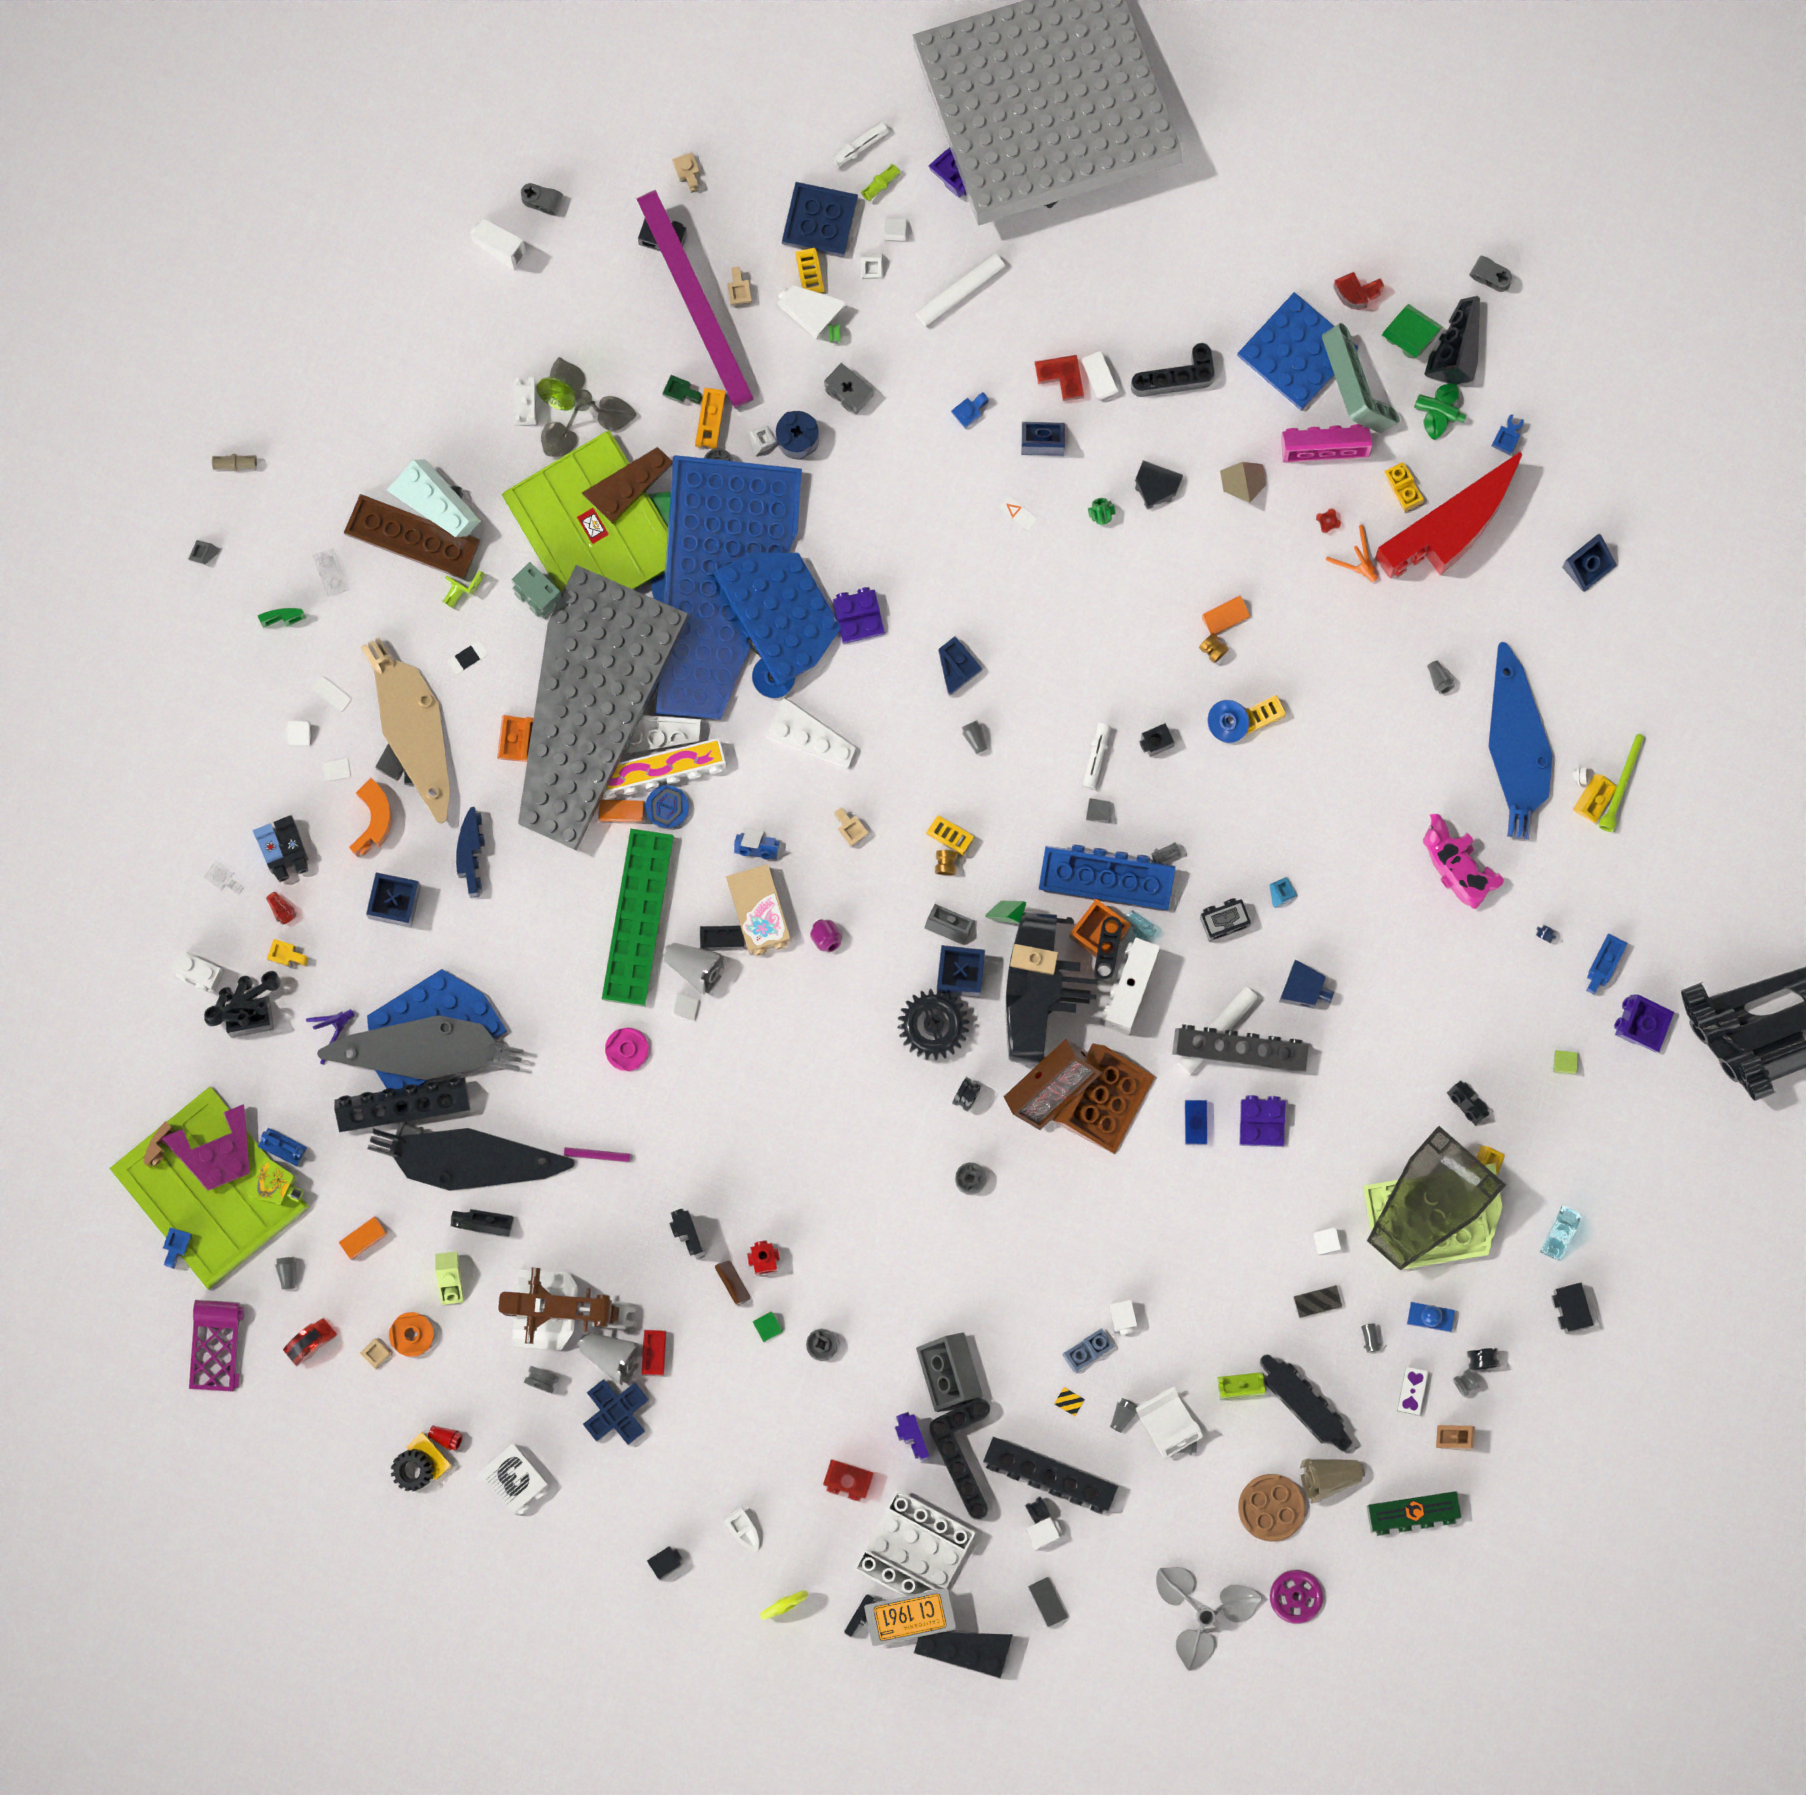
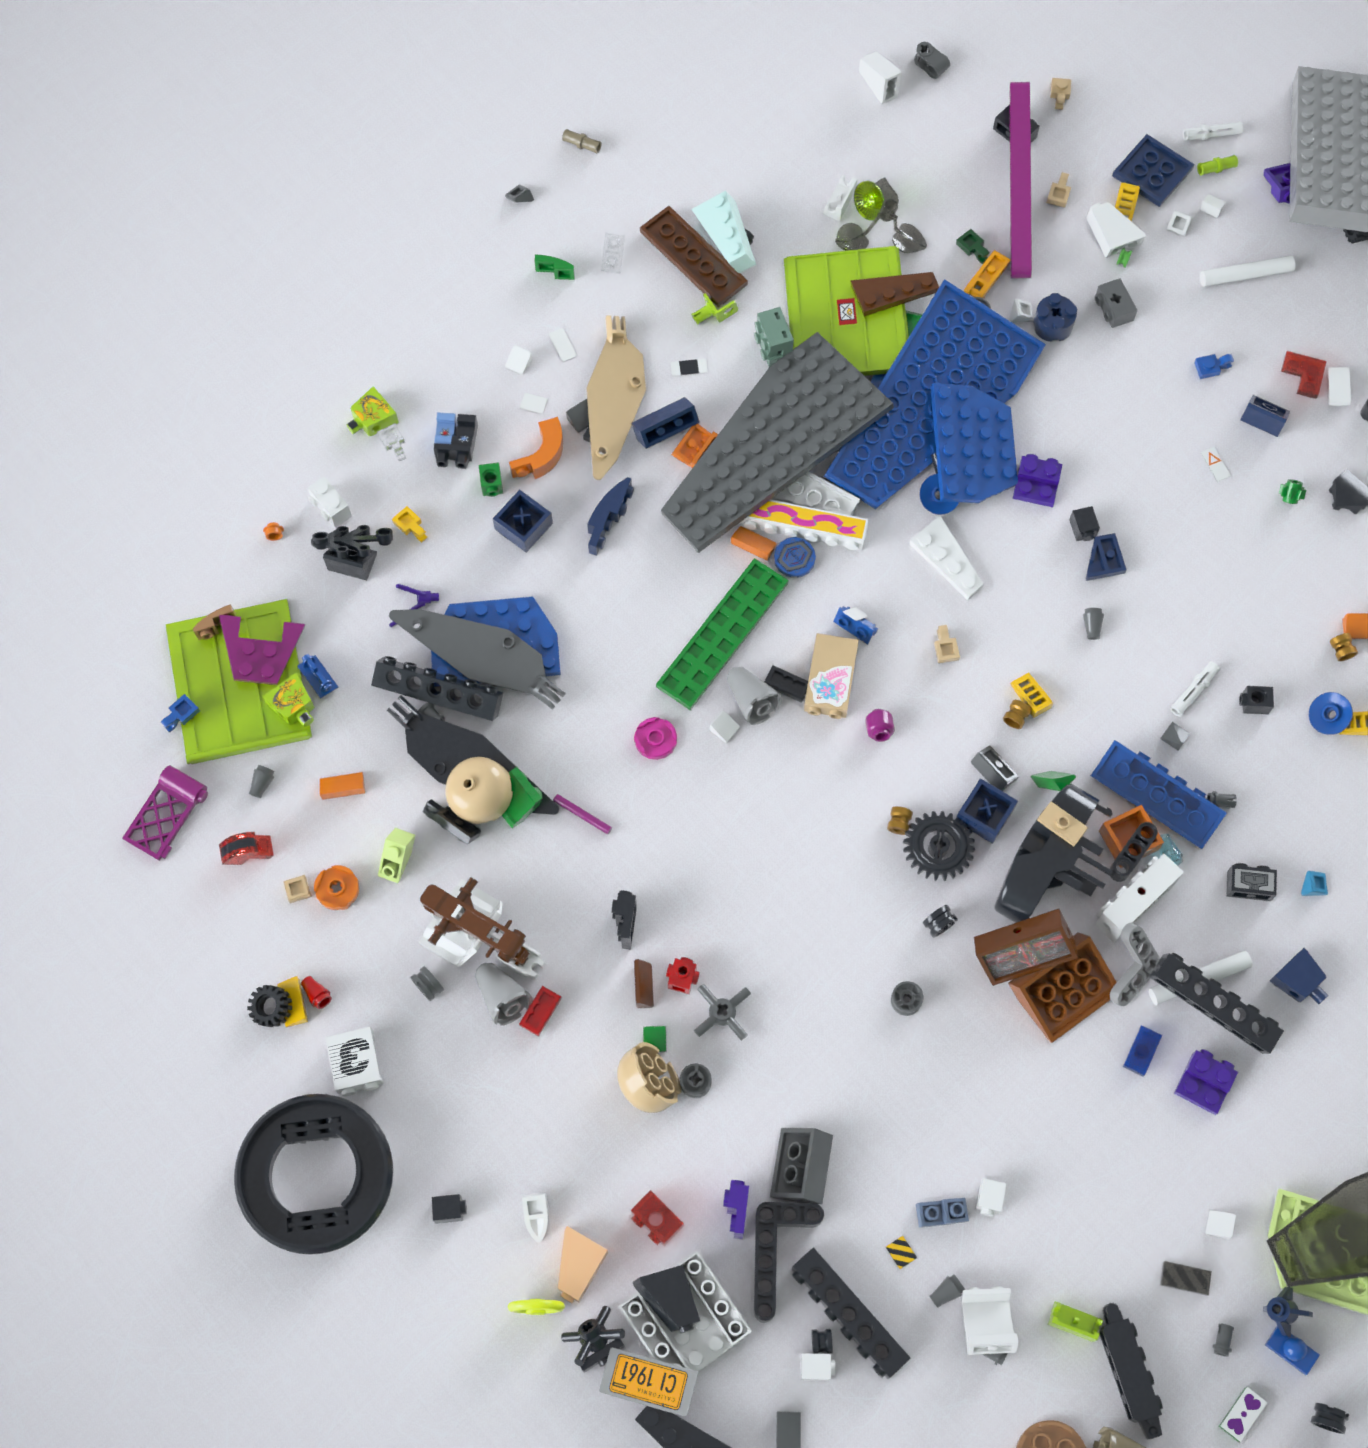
camera: 25 degrees right, 10 degrees down
clear red cone [266,892,296,925] -> none
dark blue plate [583,1379,649,1445] -> none
dark grey wheel [1453,1369,1480,1397] -> none
none -> black piece [234,1094,393,1255]
none -> orange plate [263,522,284,541]
none -> lime torso [346,386,399,436]
none -> tan cylinder [445,757,513,824]
none -> green brick [479,462,503,497]
none -> green slope [502,767,542,828]
none -> light nougat slope [558,1226,608,1303]
none -> black bar [561,1306,625,1366]
none -> tan cylinder [617,1042,681,1113]
none -> dark blue brick [631,397,700,449]
none -> black slope [633,1265,700,1334]
none -> dark grey bar [694,984,751,1041]
none -> pearl gold wheel [887,806,913,835]
none -> black brick [1069,506,1100,541]
none -> light grey beam [1110,923,1160,1006]
none -> dark blue brick [1263,1287,1313,1337]

